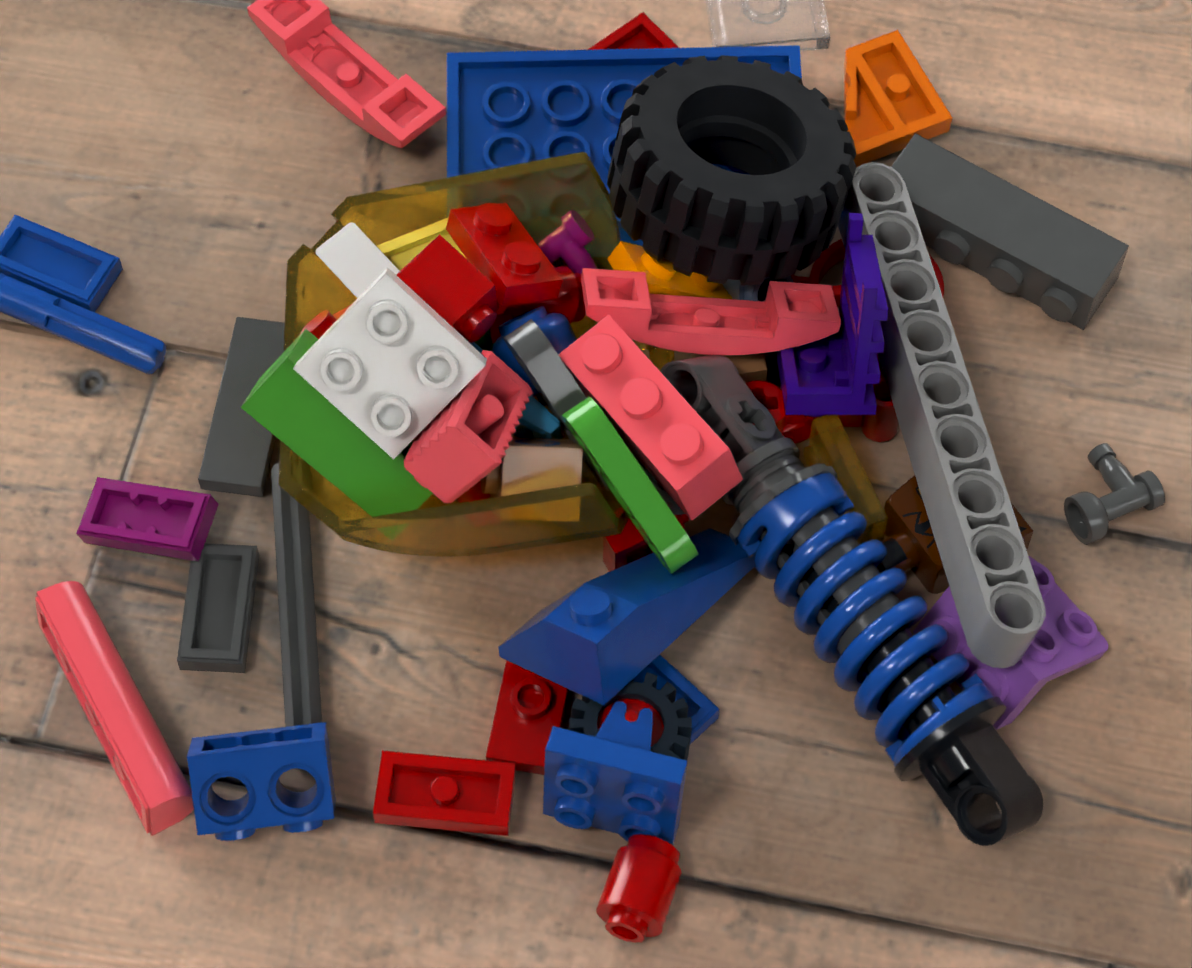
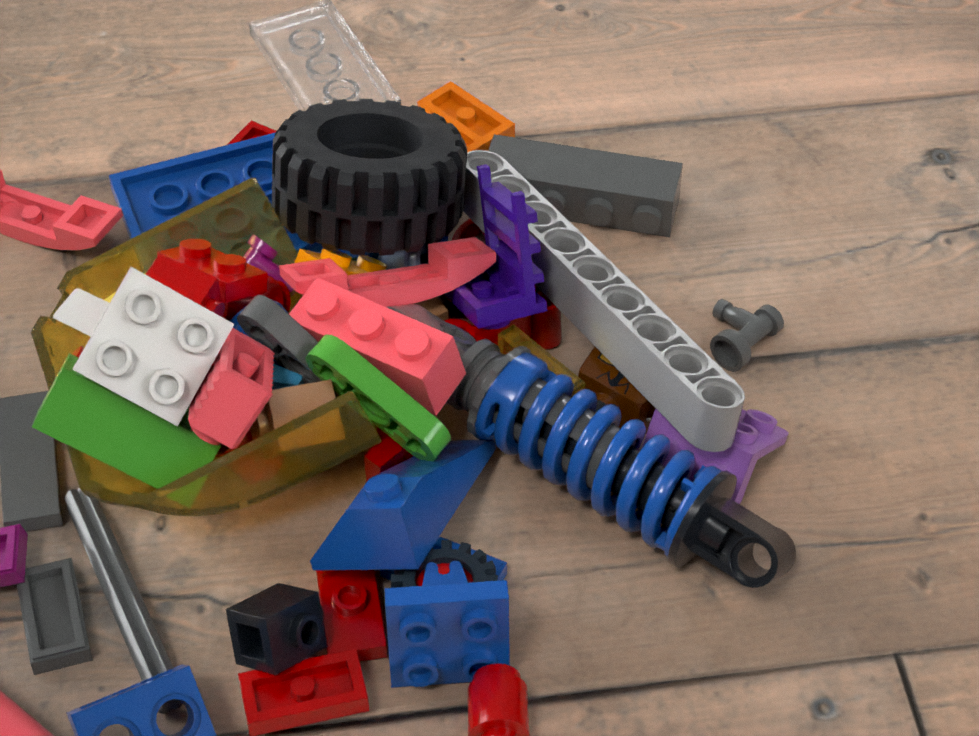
camera: 20 degrees left, 15 degrees down
none -> black brick [225,583,328,675]

